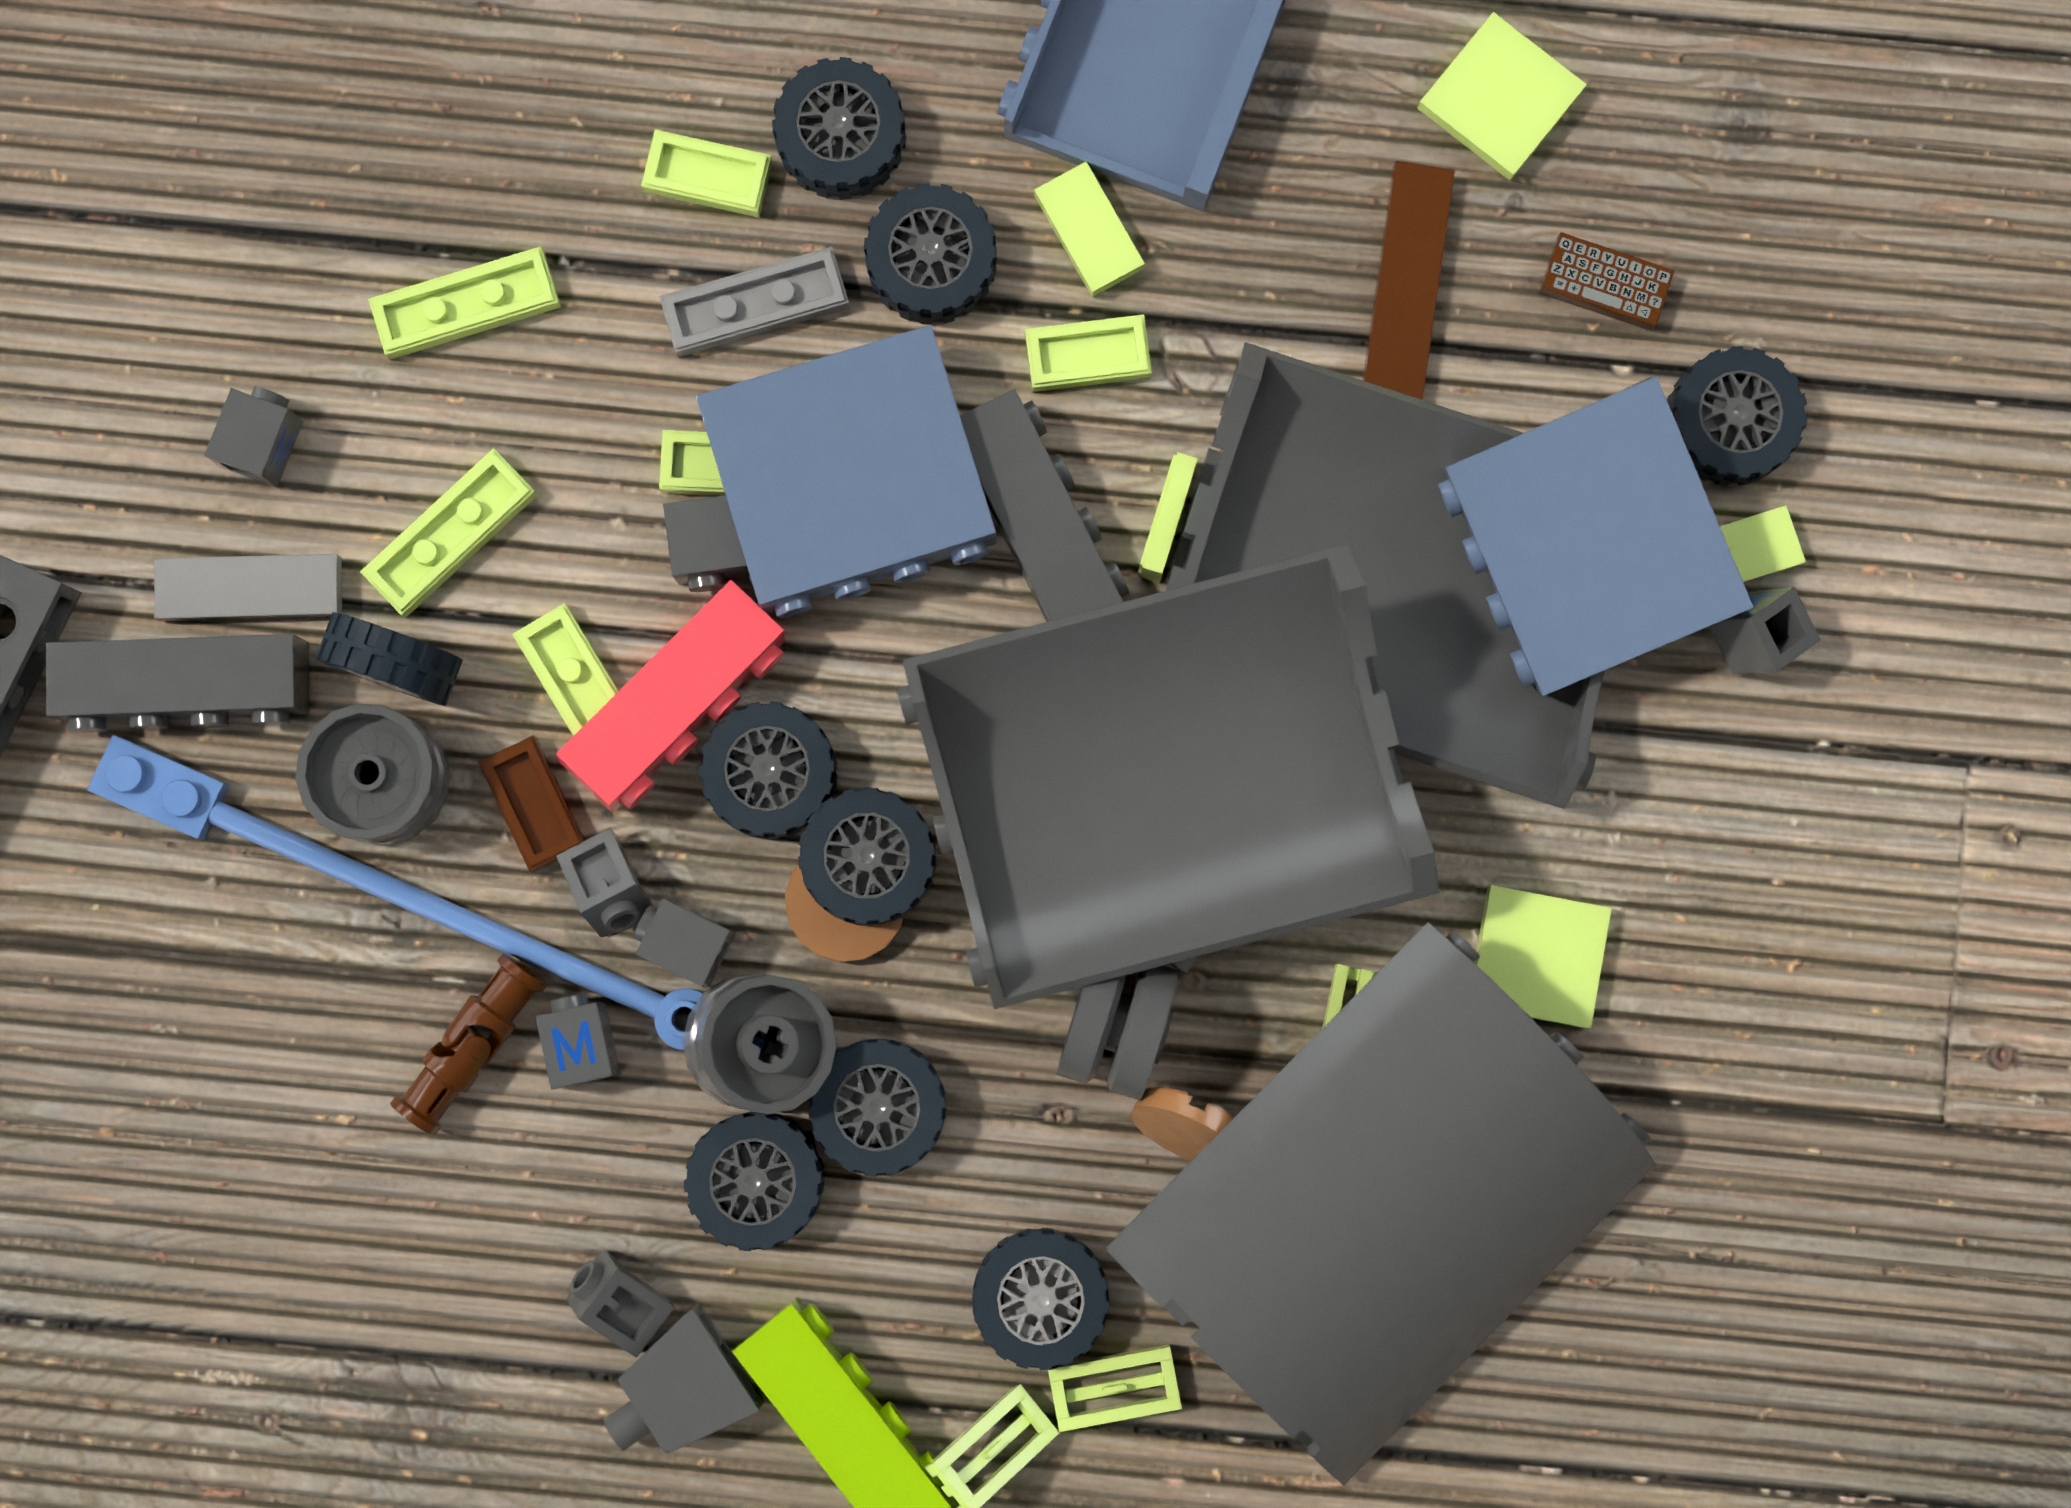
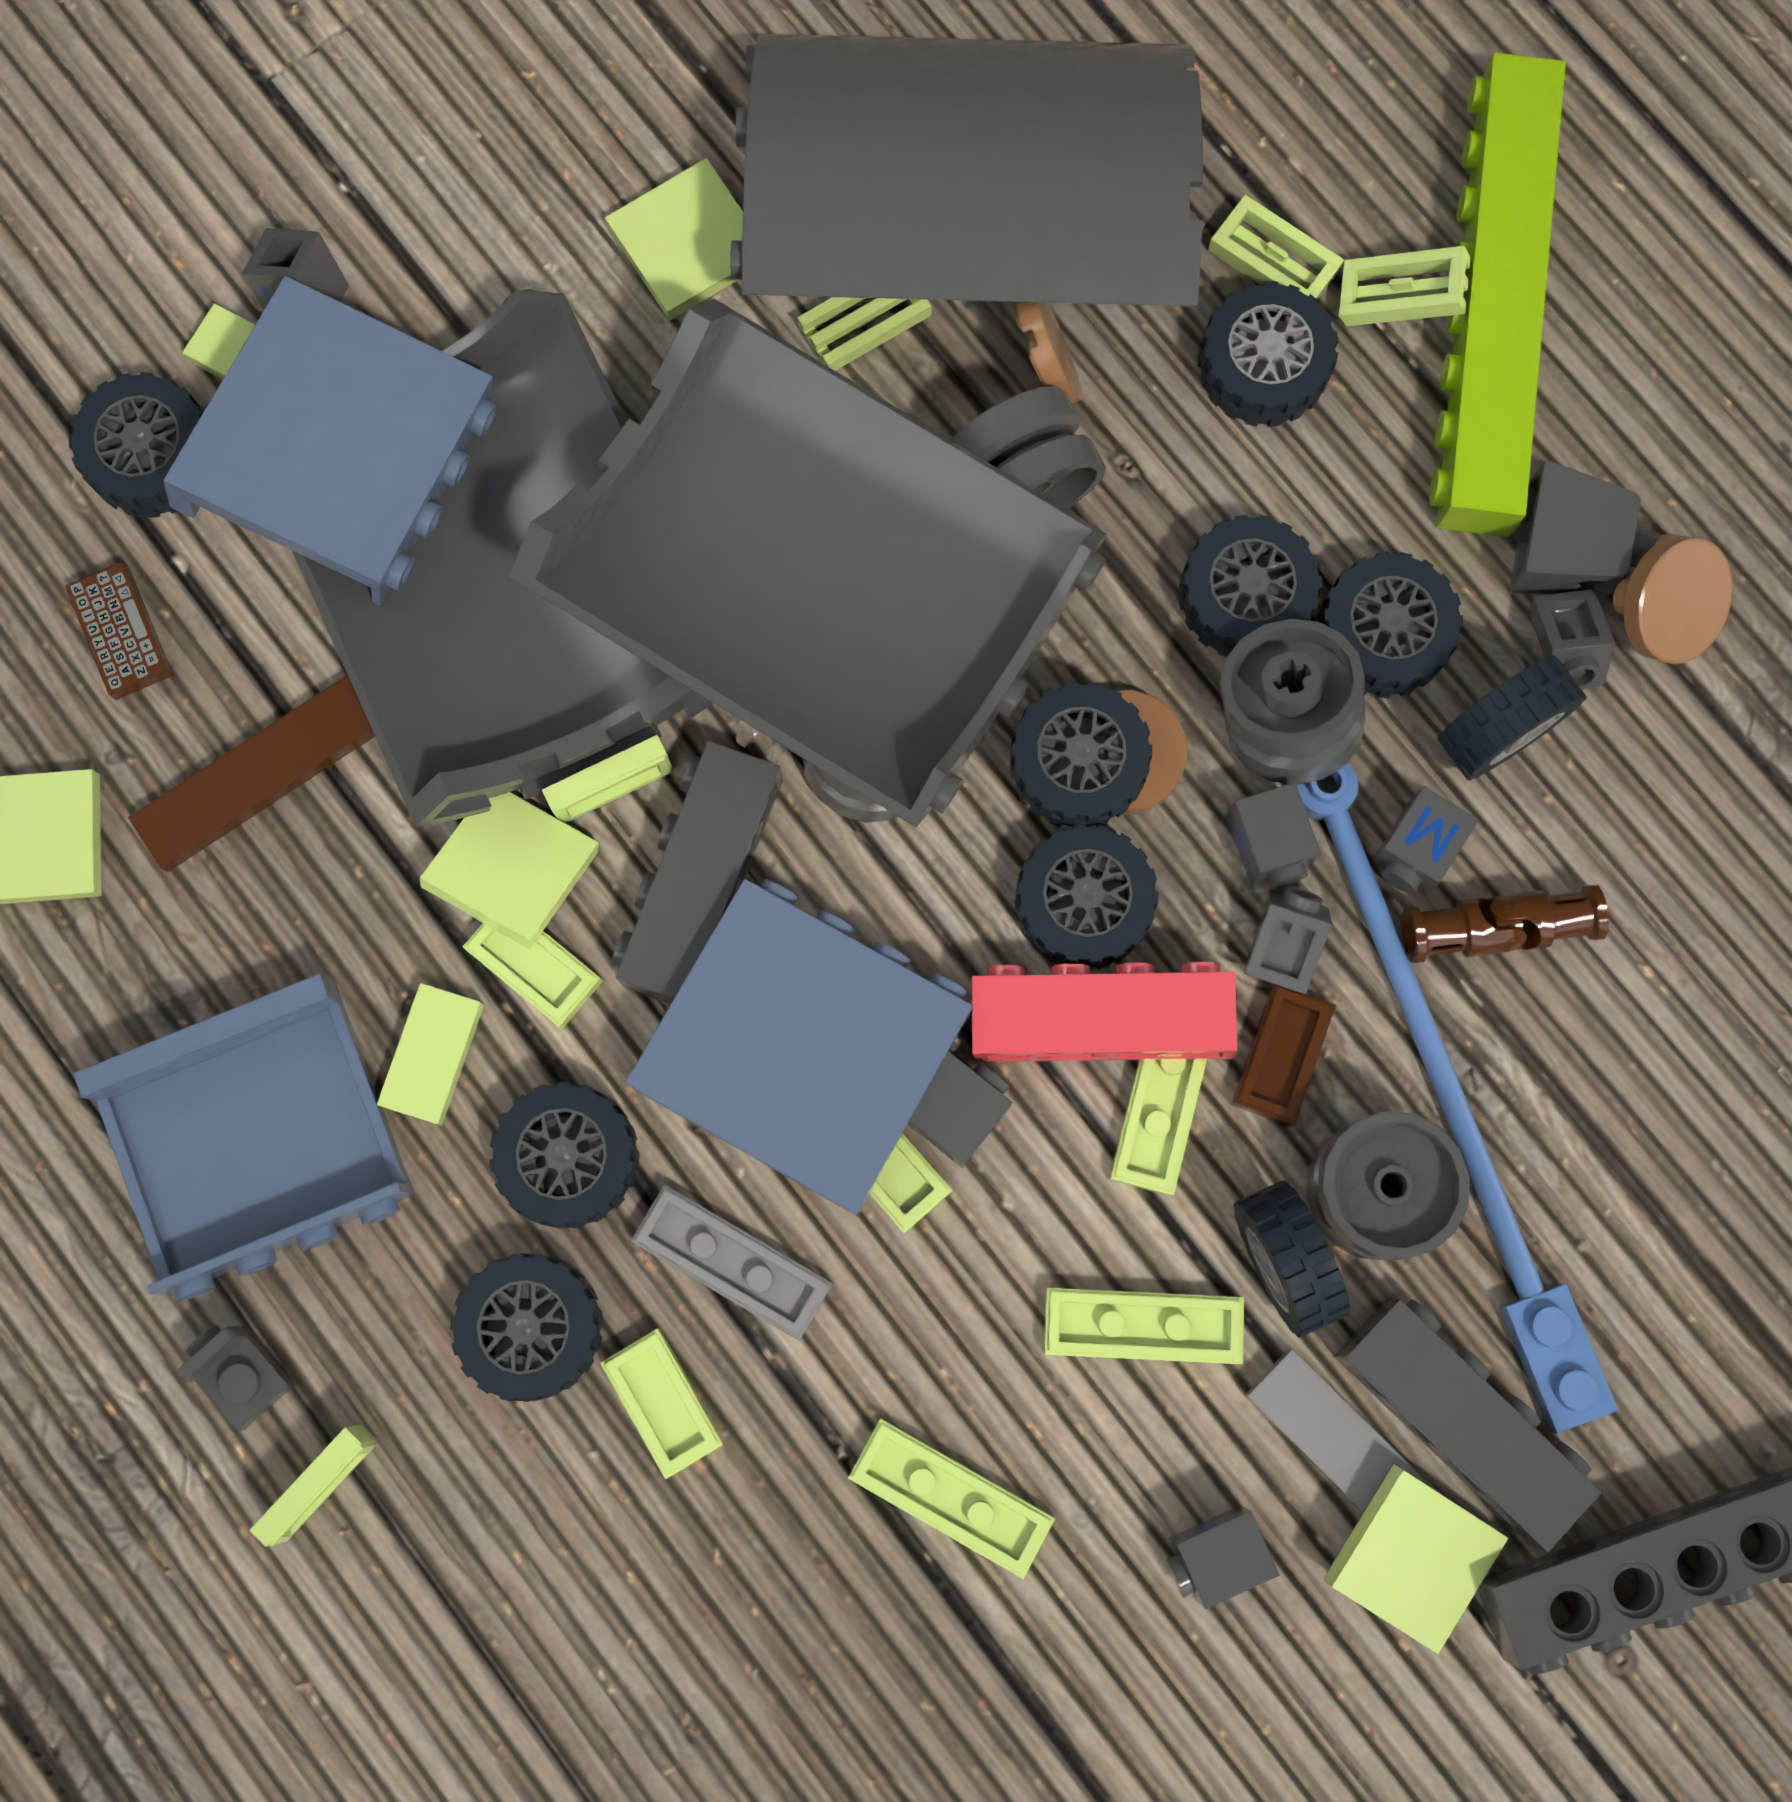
camera: 130 degrees left, 5 degrees down
none -> yellowish green tile [420,792,599,950]
none -> yellowish green tile [1323,1464,1508,1654]
none -> black wheel [1437,655,1587,781]
none -> medium nougat tile [1613,534,1733,664]

